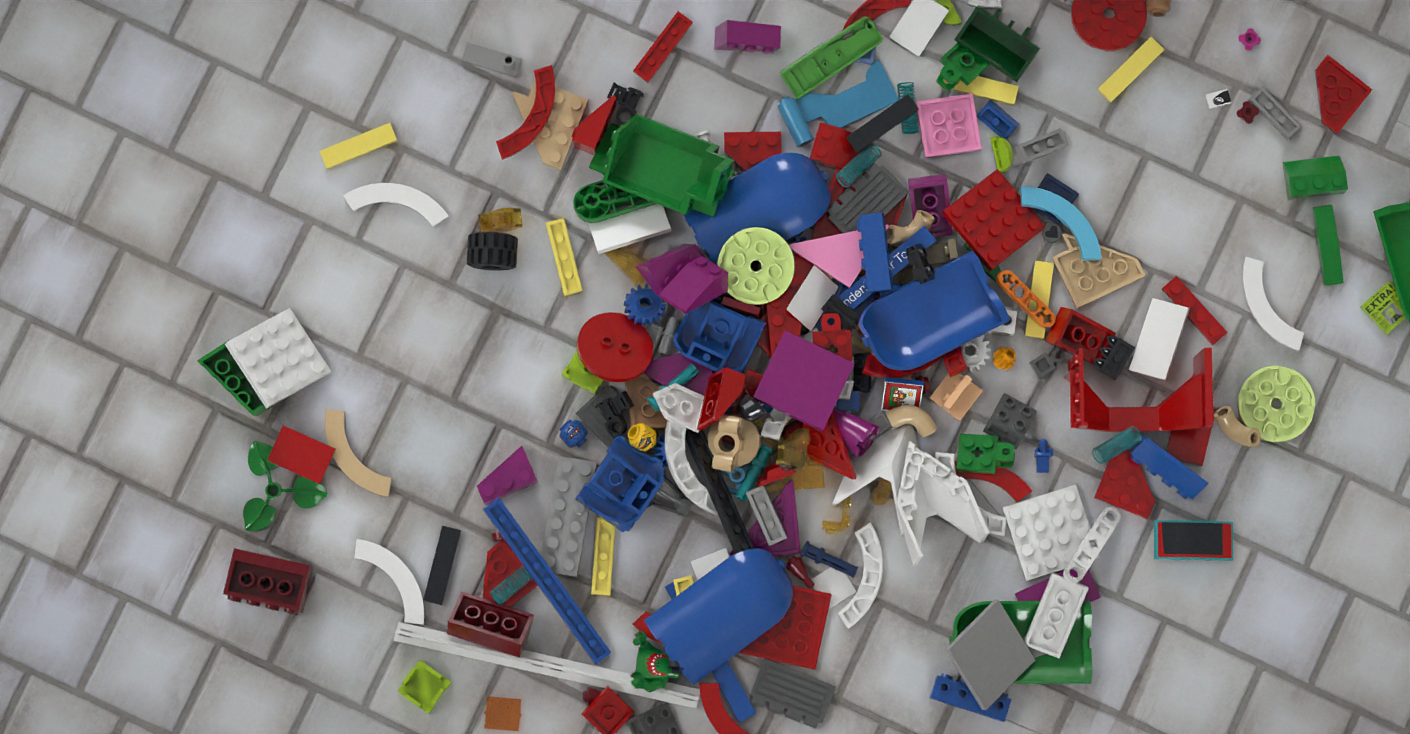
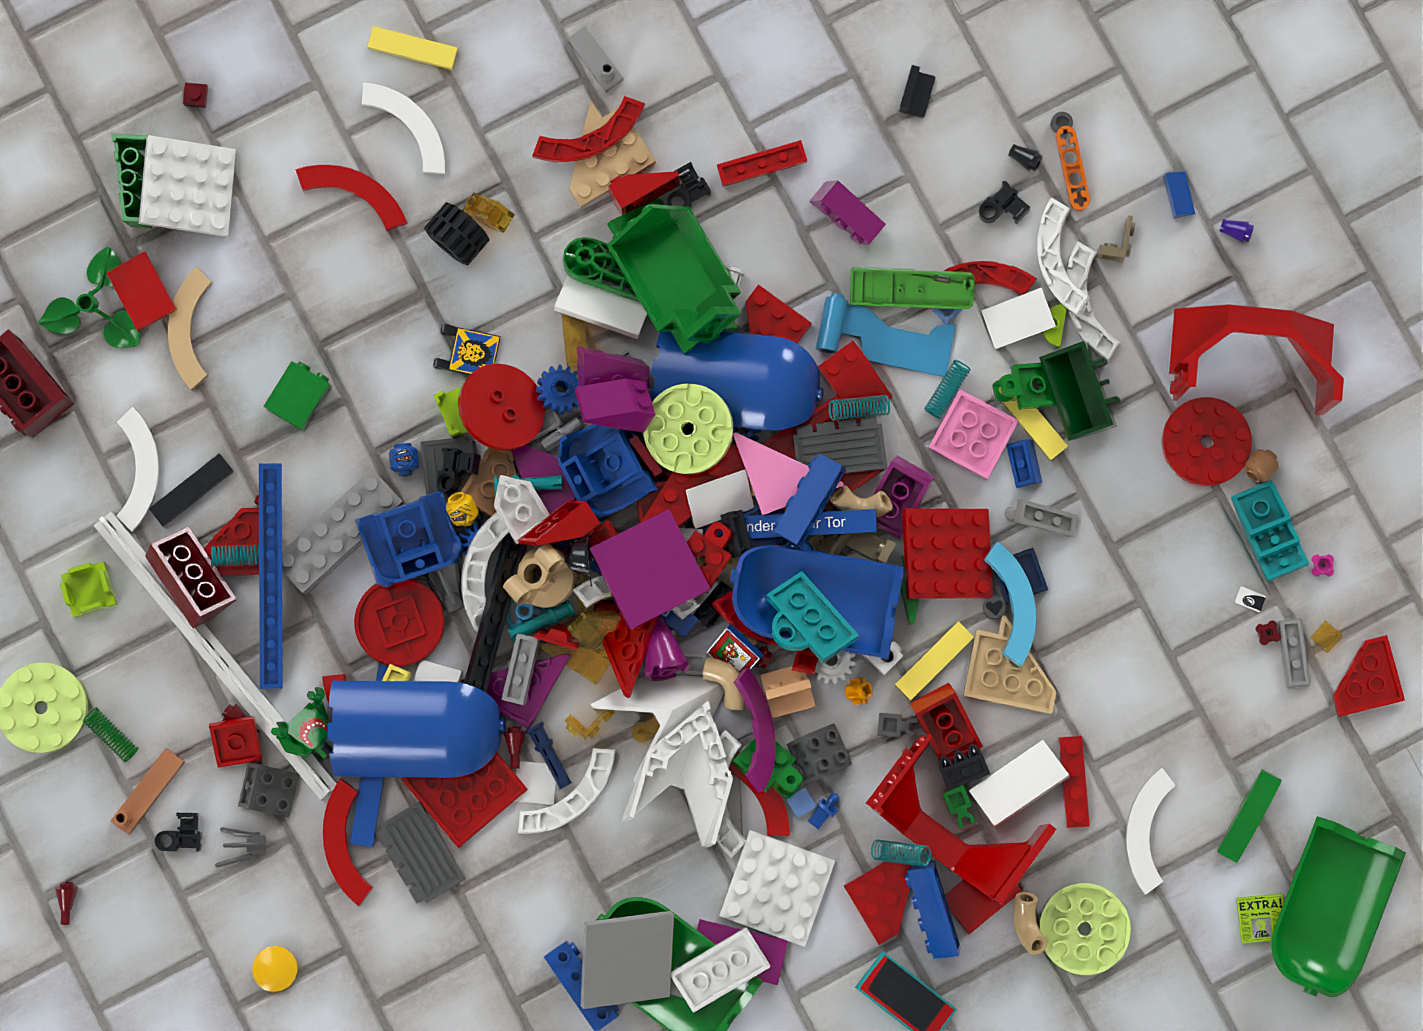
camera: 40 degrees right, 0 degrees up
magenta wedge [477,446,538,506] -> none
clear orange piece [484,696,522,731] -> none
light yellow tile [546,218,583,297] -> none
light yellow tile [591,517,616,596] -> none
black tile [846,94,919,154] -> none
black hinge [906,243,935,285] -> none
lime plate [990,137,1013,174] -> none
orange beam [996,270,1056,328] -> none
white piece [1063,507,1121,584] -> none
light yellow tile [1097,37,1165,103] -> none
green slope [1283,156,1348,200] -> none
none -> dark red plate [183,82,208,108]
none -> green panel [263,361,332,432]
none -> red tile [295,165,408,231]
none -> red plate [354,578,445,667]
none -> flag [433,324,501,375]
none -> magenta tile [734,667,776,793]
none -> teal plate [766,571,859,663]
none -> medium blue tile [786,787,817,818]
none -> green plate [942,785,975,829]
none -> teal slope [1231,480,1309,583]
none -> clear yellow tile [1310,620,1343,652]

